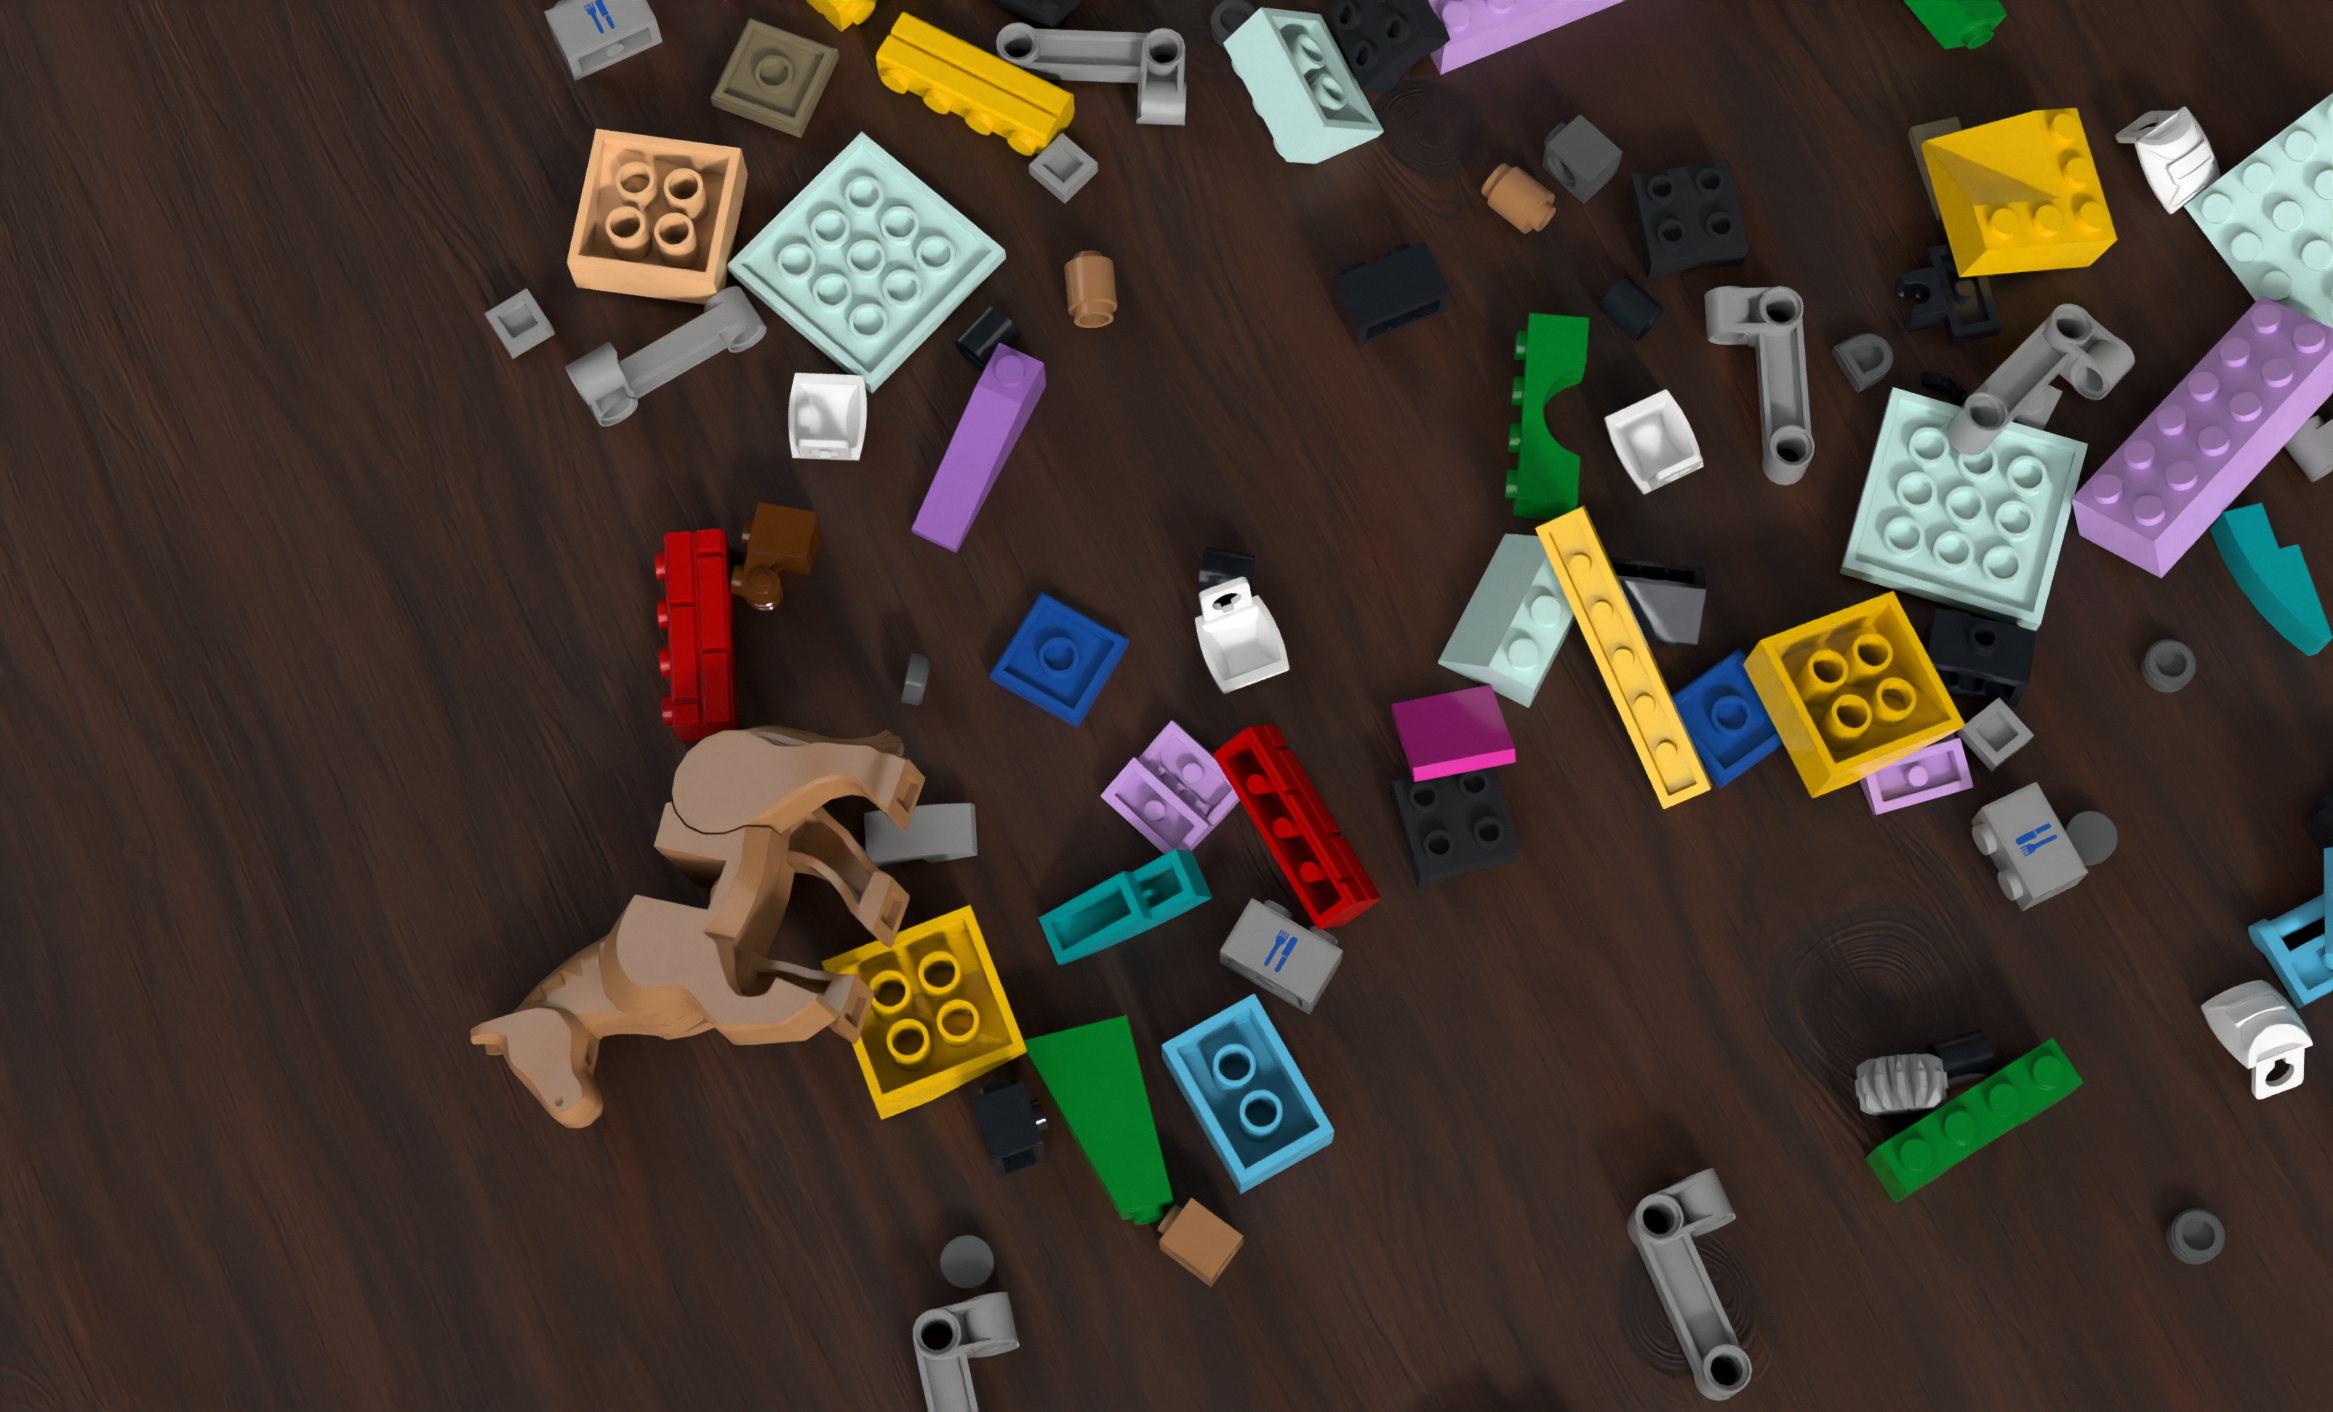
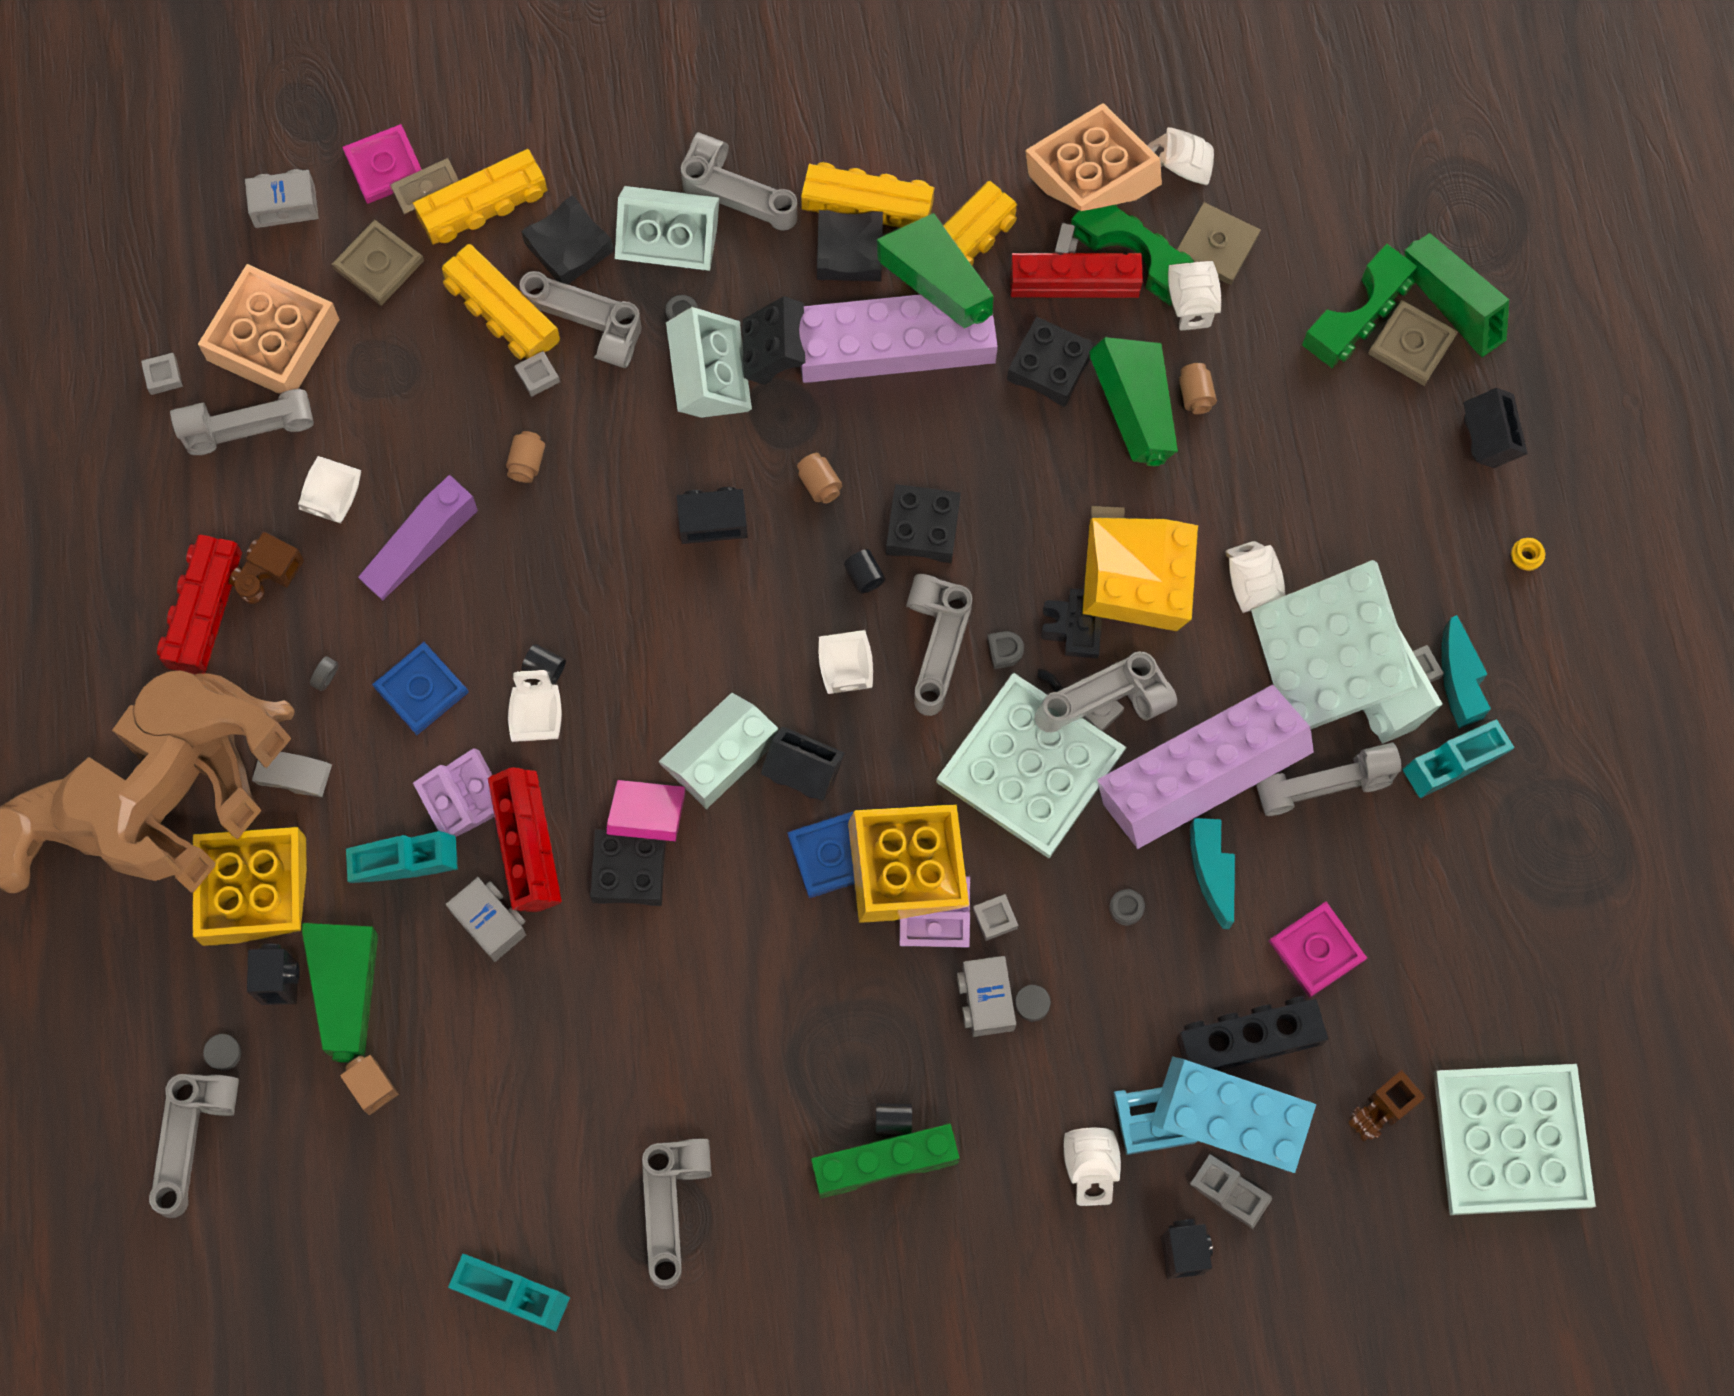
camera: 15 degrees right, 0 degrees up
light aqua plate [727,132,1006,393] -> none
black beam [955,306,1021,372] -> none
medium azure brick [1162,994,1335,1194] -> none
green arch [1504,313,1589,520] -> none
yellow plate [1535,505,1712,809] -> none
dark grey brick [1542,114,1623,204] -> none
light grey gear [1855,1053,1948,1116] -> none
black brick [1922,608,2037,707] -> none
dark grey tile [2166,1208,2225,1265] -> none

